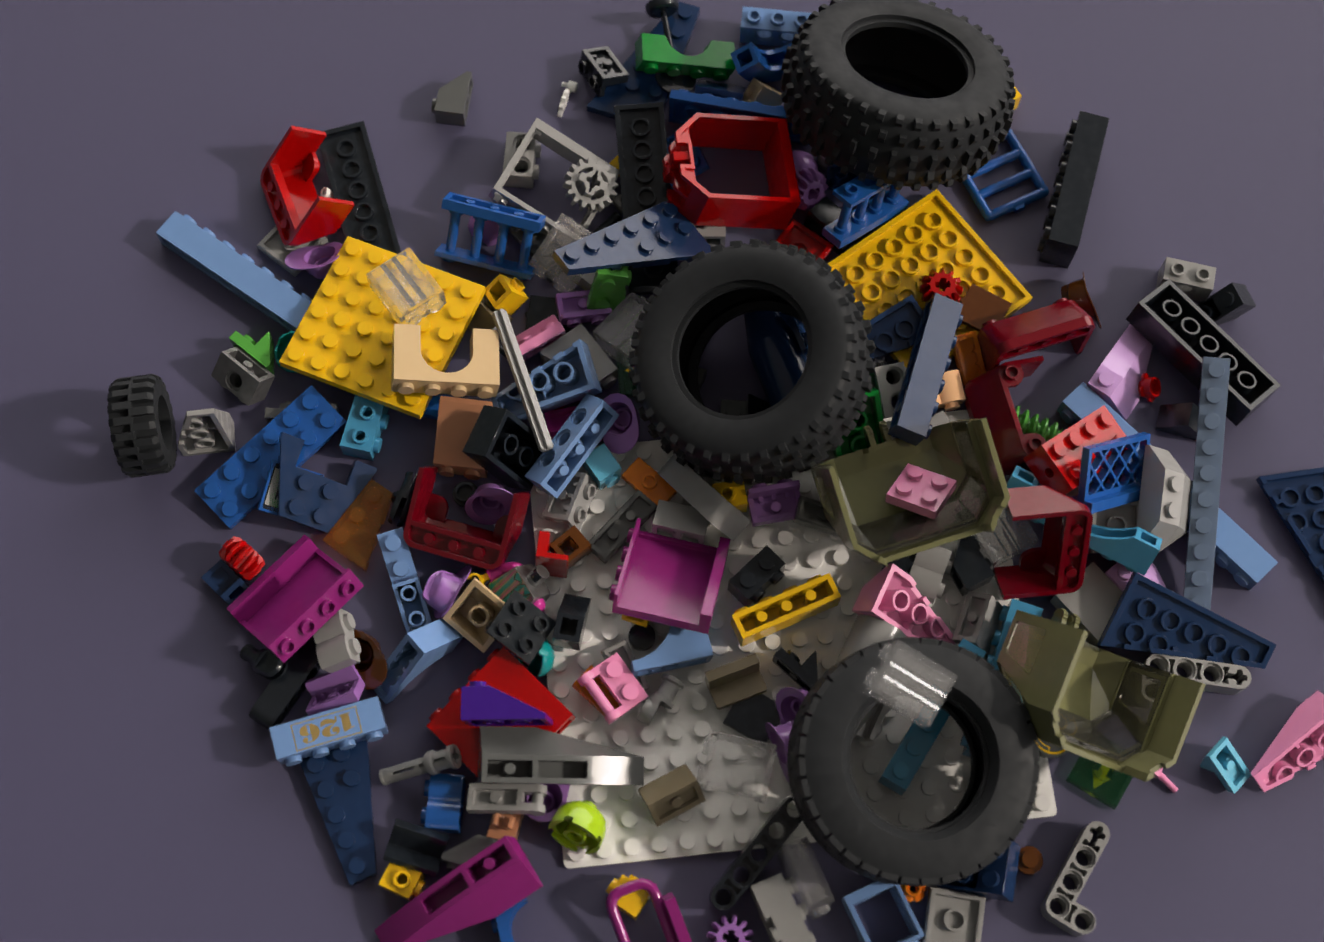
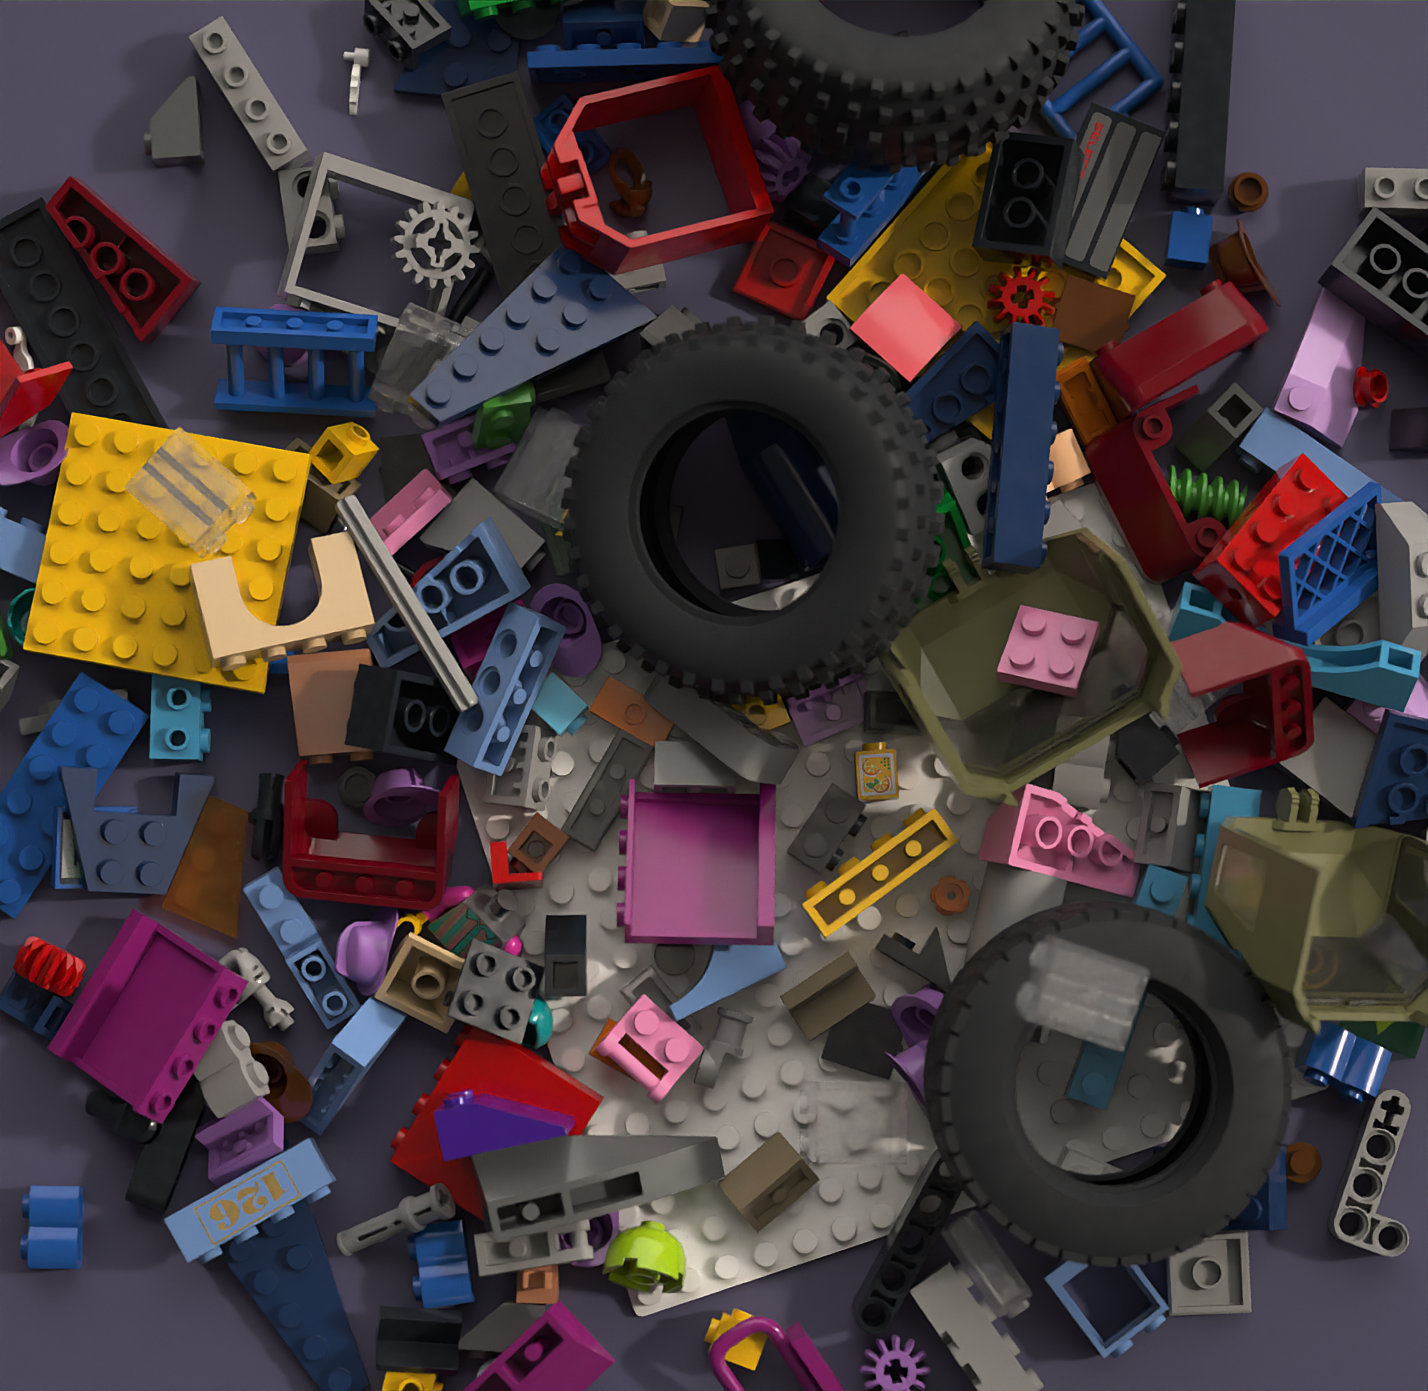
camera: 10 degrees left, 15 degrees up
none -> blue brick [21,1185,84,1269]
none -> dark red wedge [45,175,202,344]
none -> light grey brick [188,16,312,181]
none -> light grey piece [218,947,295,1032]
none -> reddish brown piece [608,148,653,219]
none -> coral slope [849,273,963,384]
none -> yellow brick [854,742,899,802]
none -> orange plate [930,875,971,916]
none -> black brick [972,132,1085,270]
none -> dark grey tile [1062,102,1166,282]
none -> blue brick [1163,207,1213,271]
none -> dark grey slope [1174,382,1264,472]
none -> reddish brown plate [1228,172,1269,212]
none -> blue brick [1294,1020,1392,1104]

